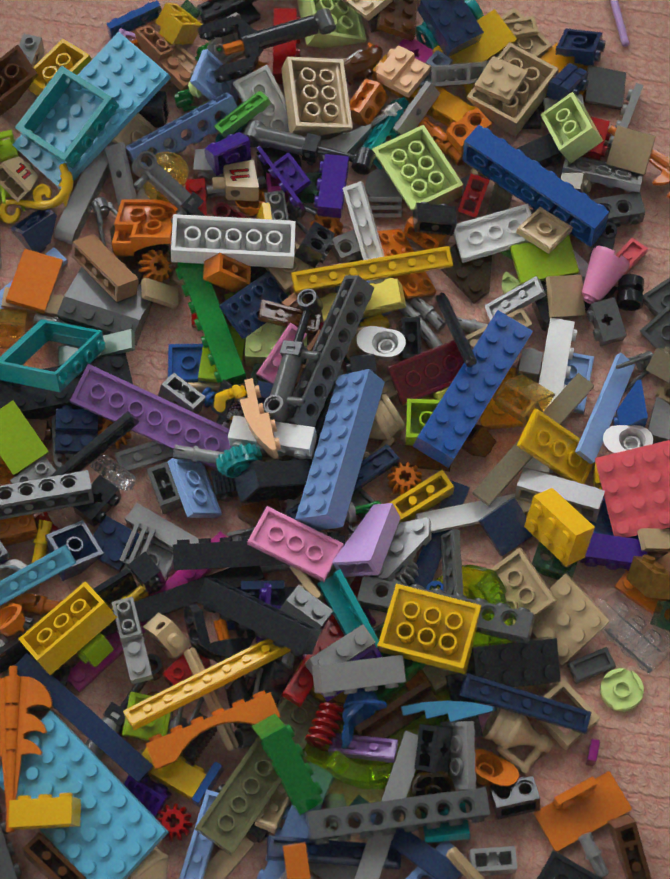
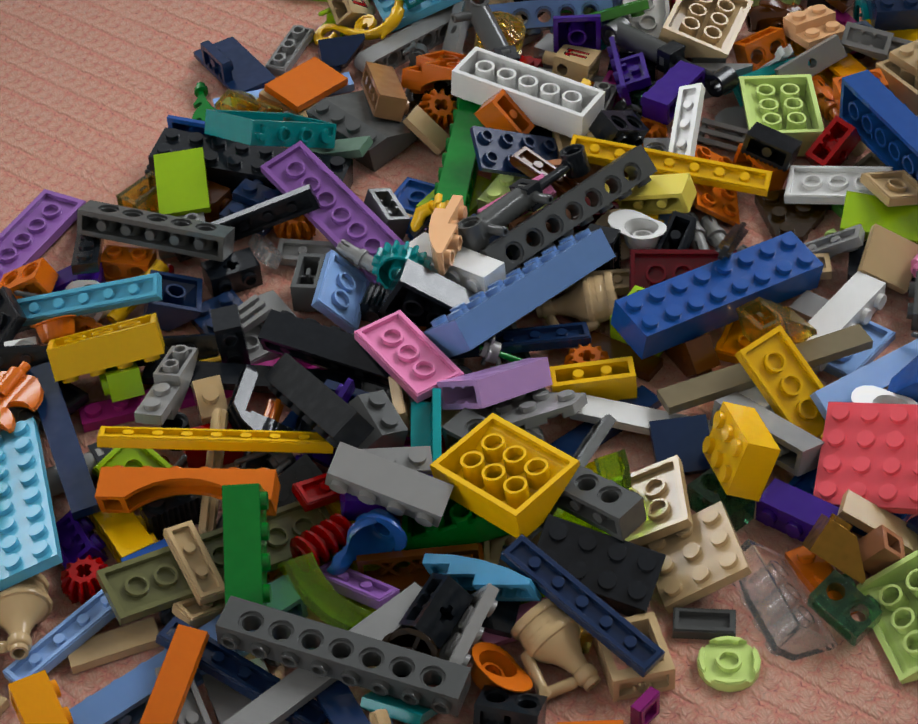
camera: 30 degrees right, 25 degrees down
none -> tan tile [163,520,225,606]

